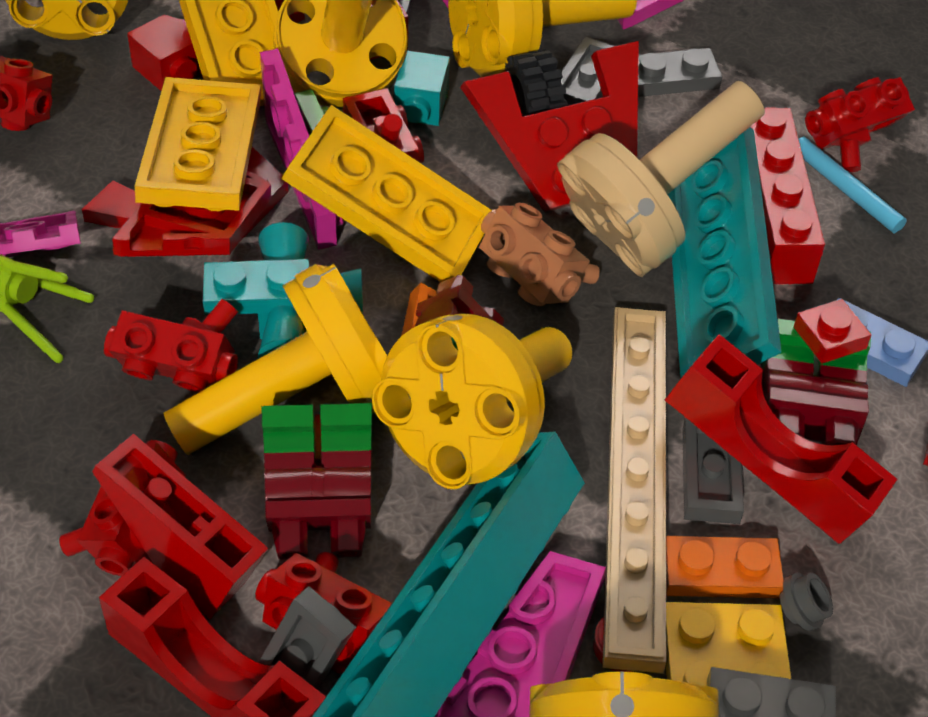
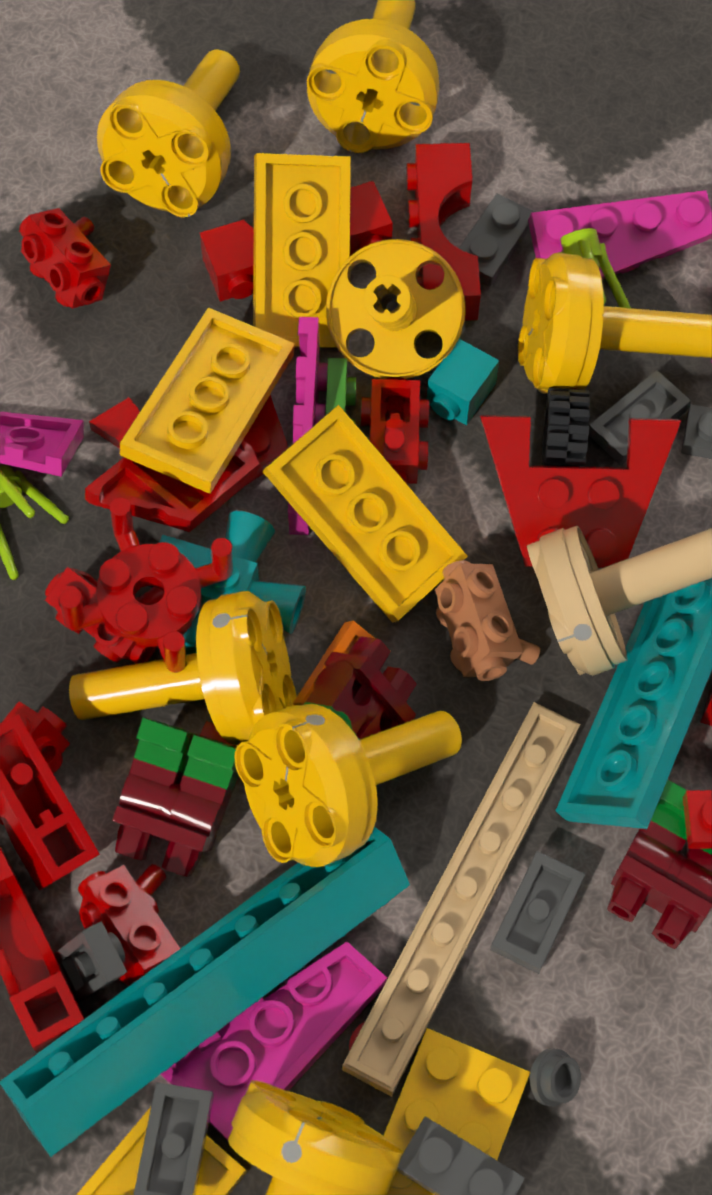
camera: 25 degrees right, 15 degrees up
red arch [664,334,898,544] -> none
orange plate [666,536,784,598] -> none
none -> red plate [59,497,233,673]

